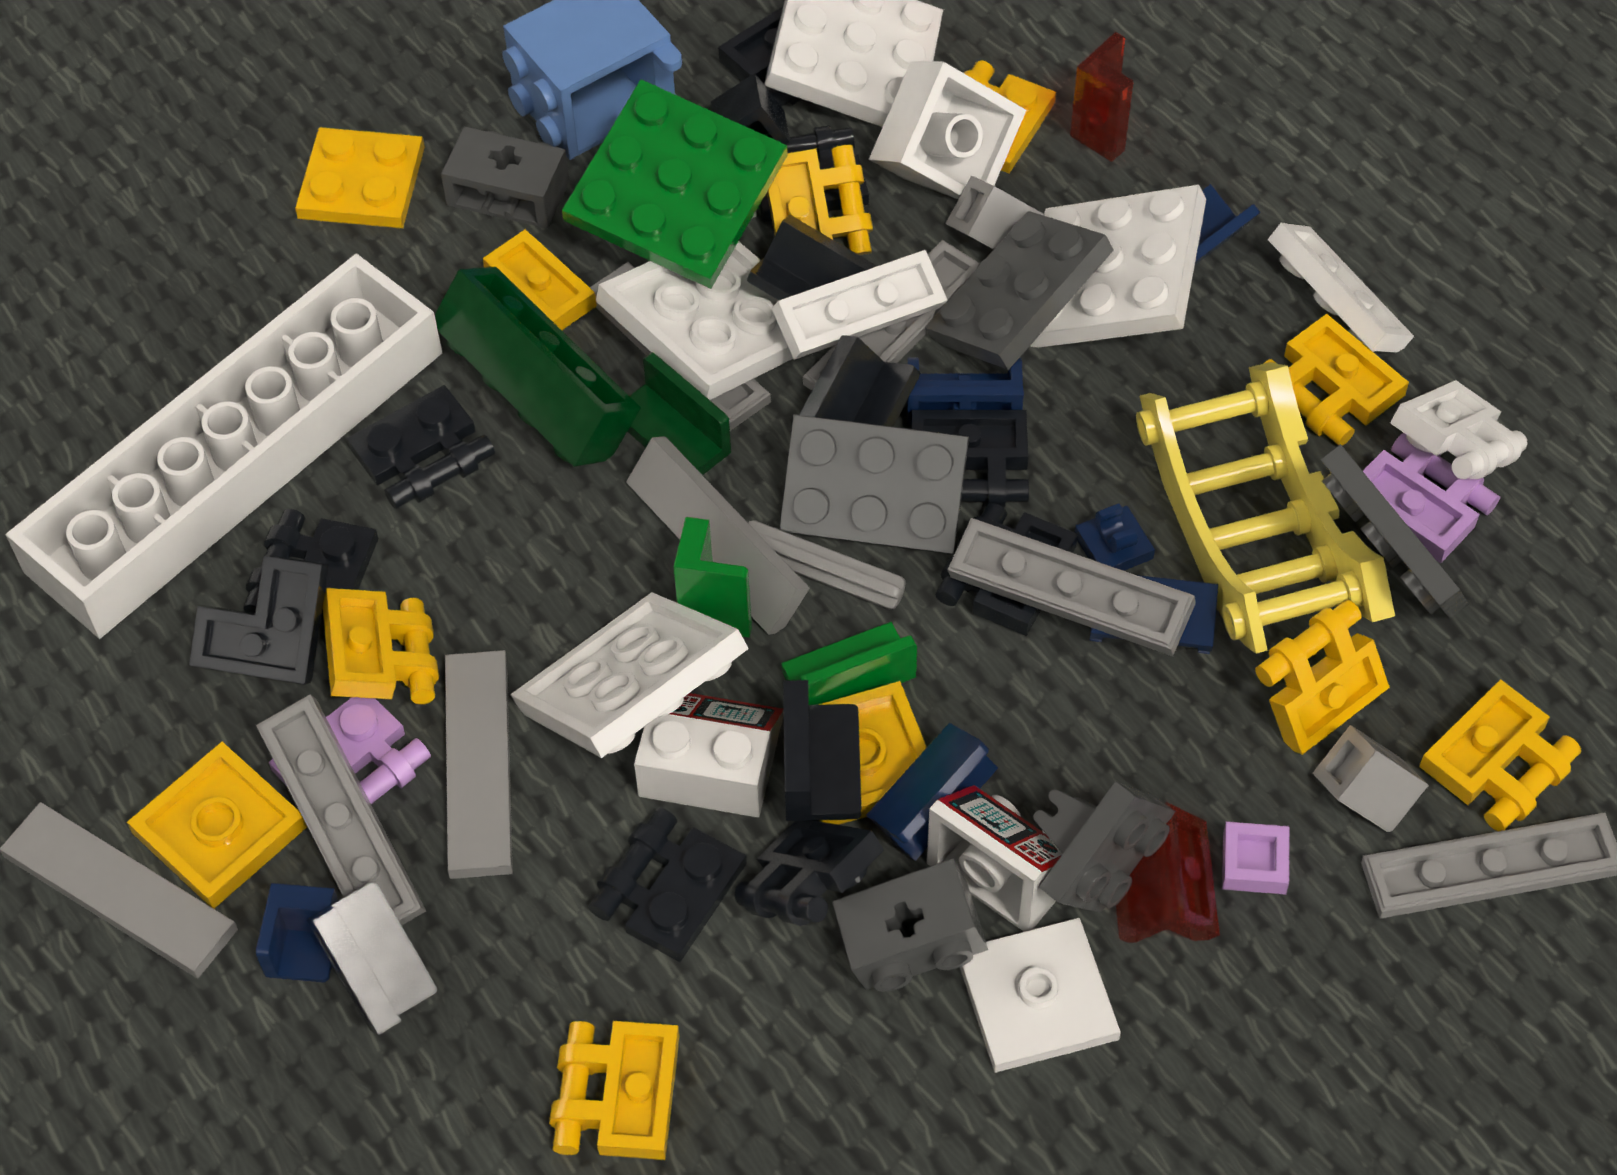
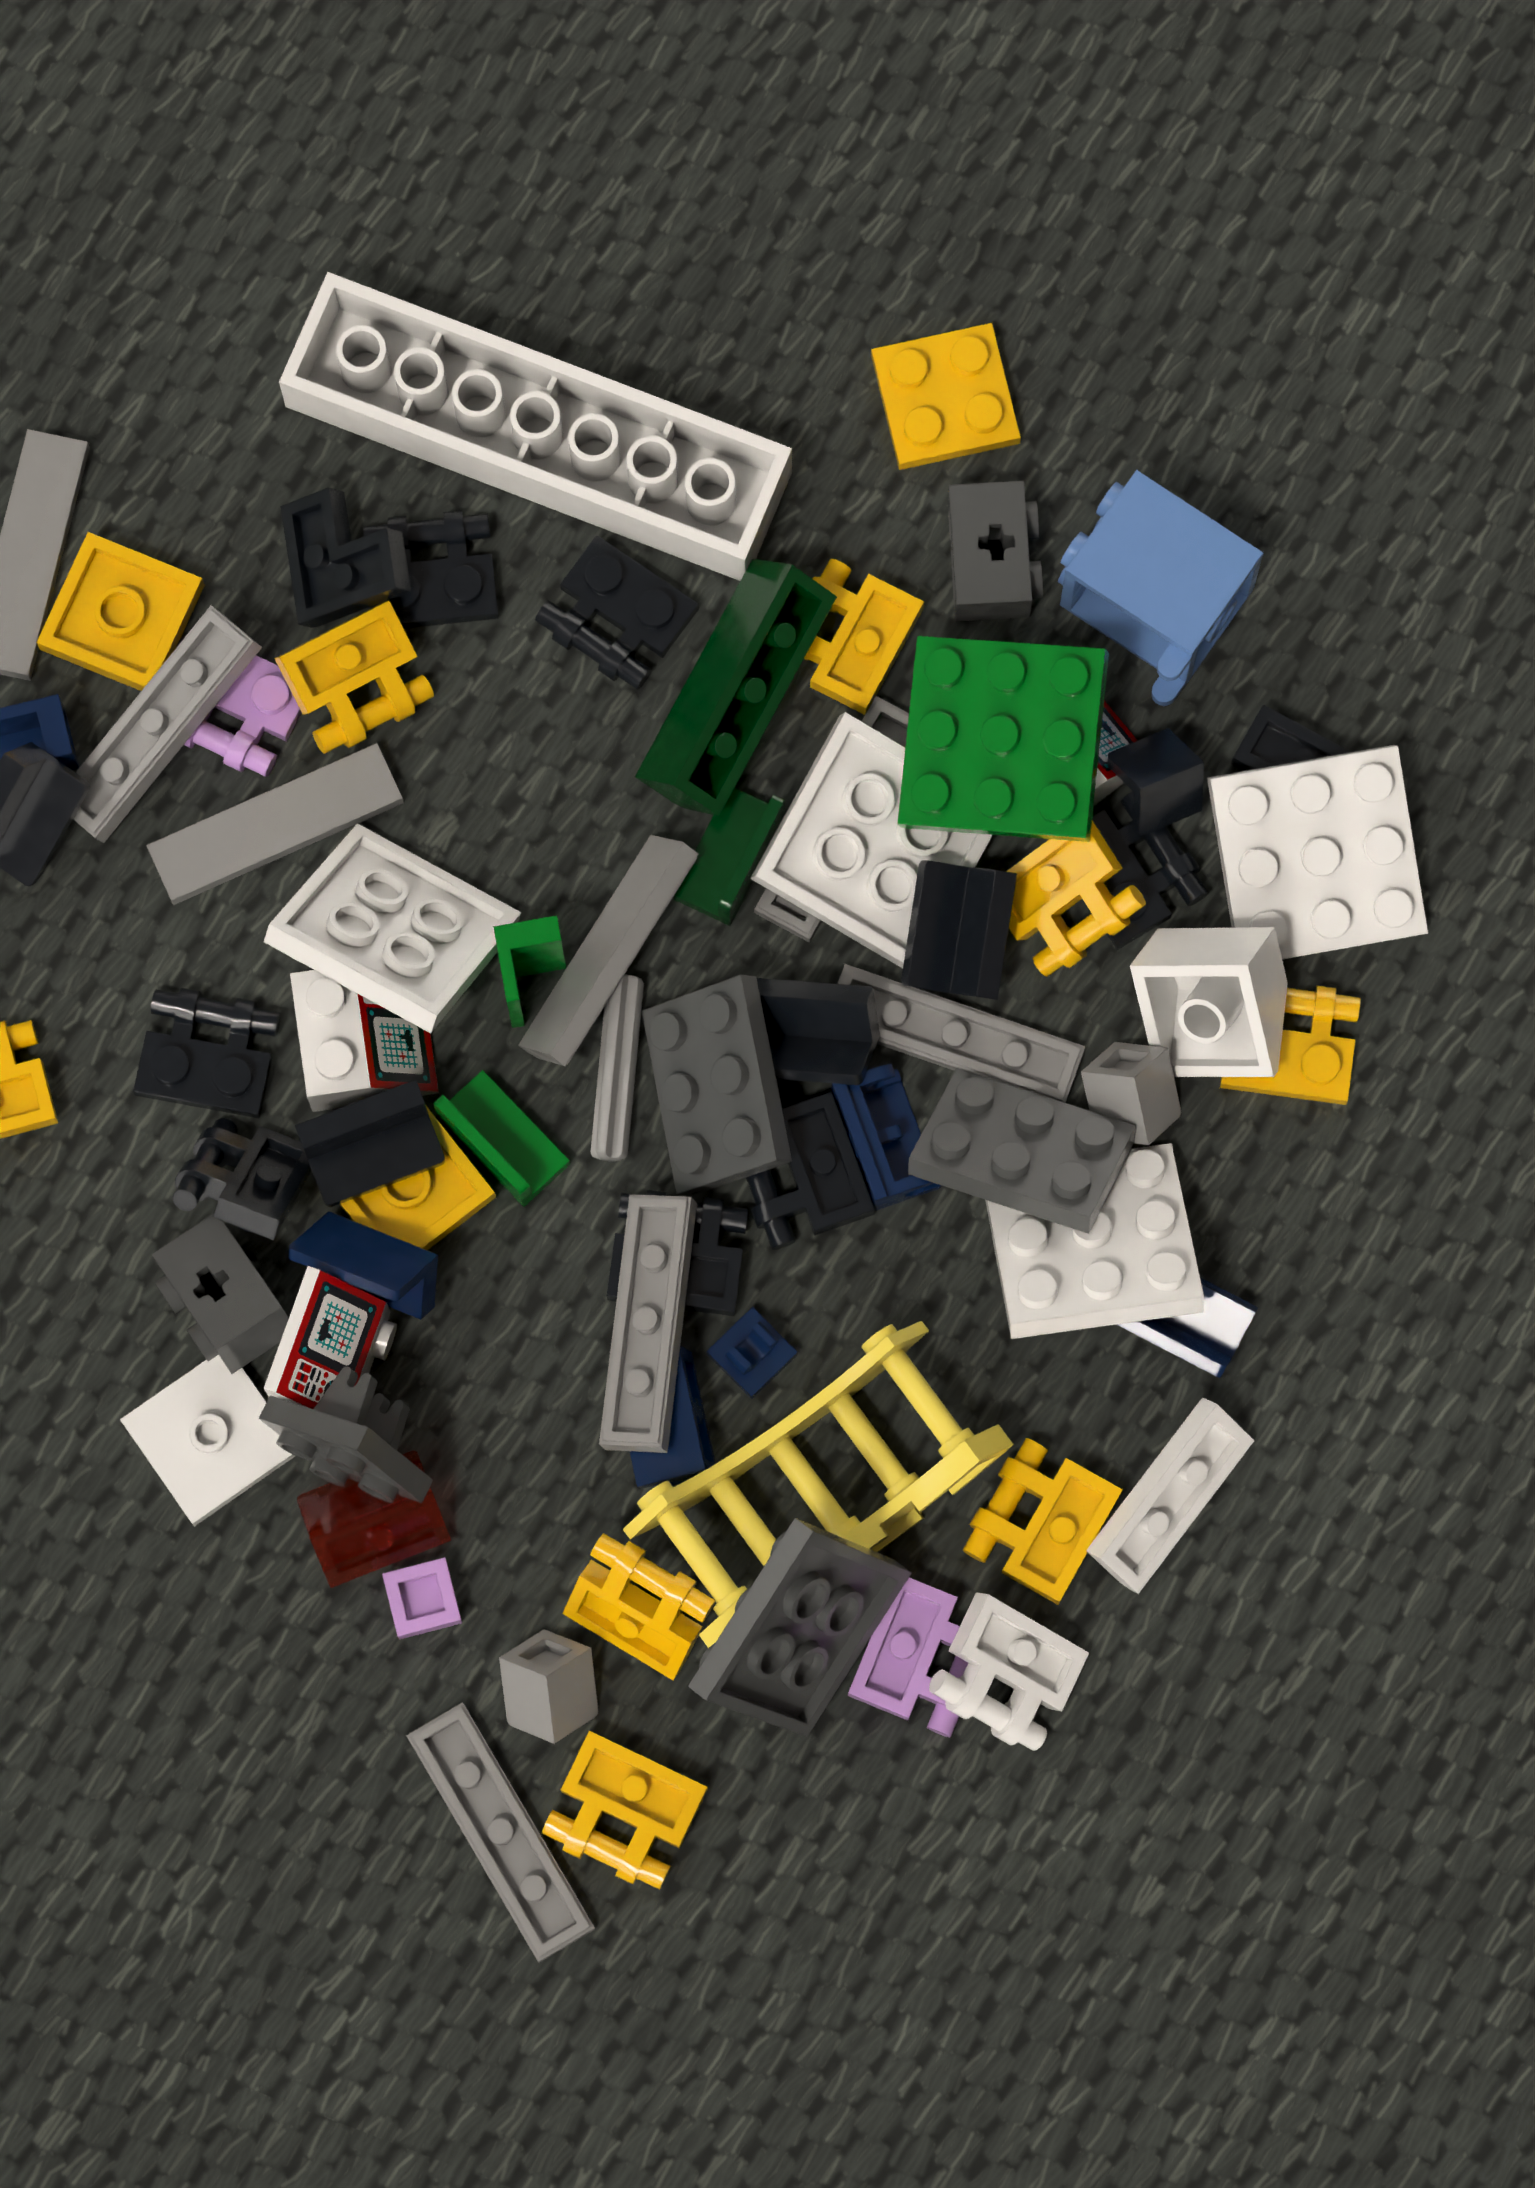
camera: 70 degrees right, 20 degrees up
white plate [772,250,948,360] -> none
clear red panel [1070,32,1134,162] -> none

